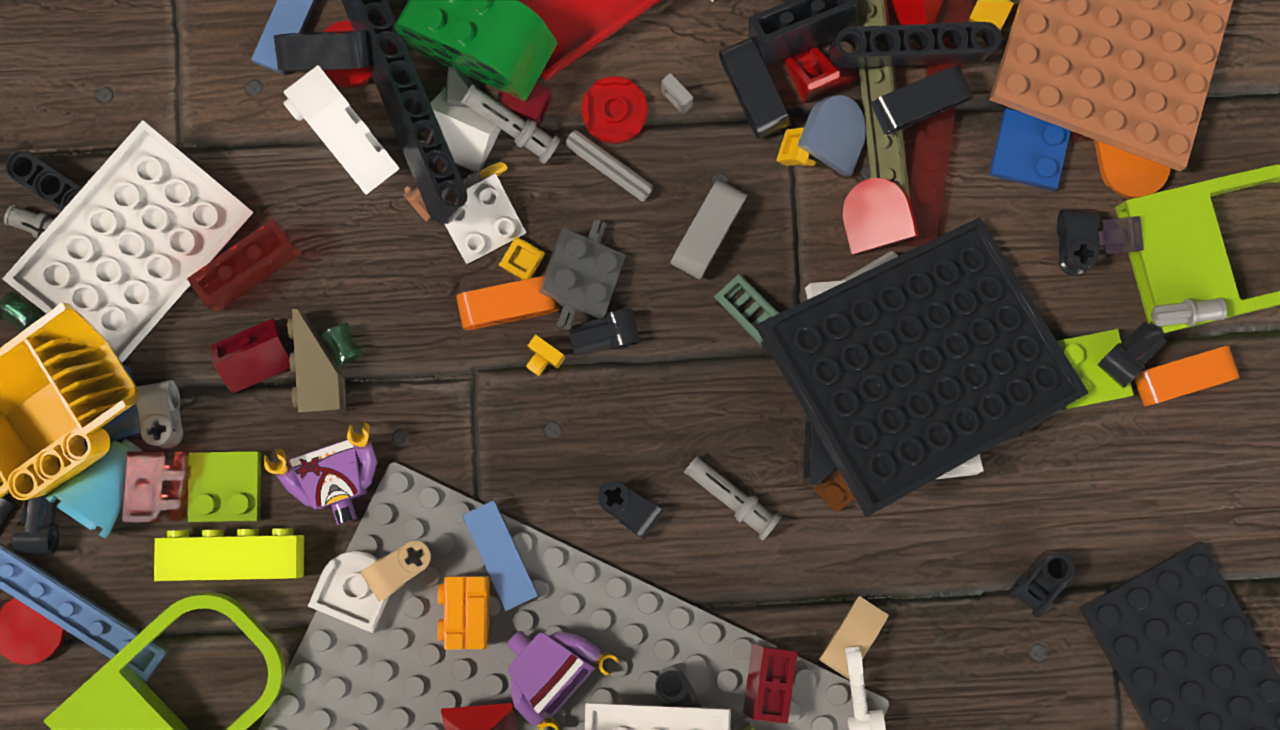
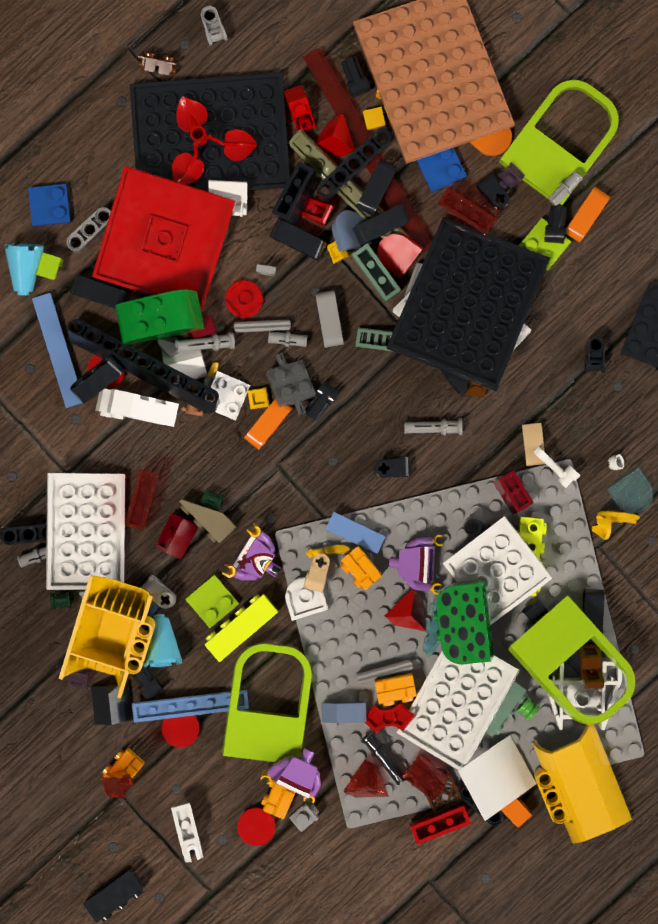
camera: 40 degrees left, 5 degrees up
clear red plate [121,451,192,523] -> none
yellow tile [526,334,565,376] -> none
none -> light grey pin [268,331,308,347]
none -> yellow piece [306,545,350,558]
none -> black beam [352,204,410,246]
none -> sand green brick [352,243,401,303]
none -> clear red brick [437,186,499,235]

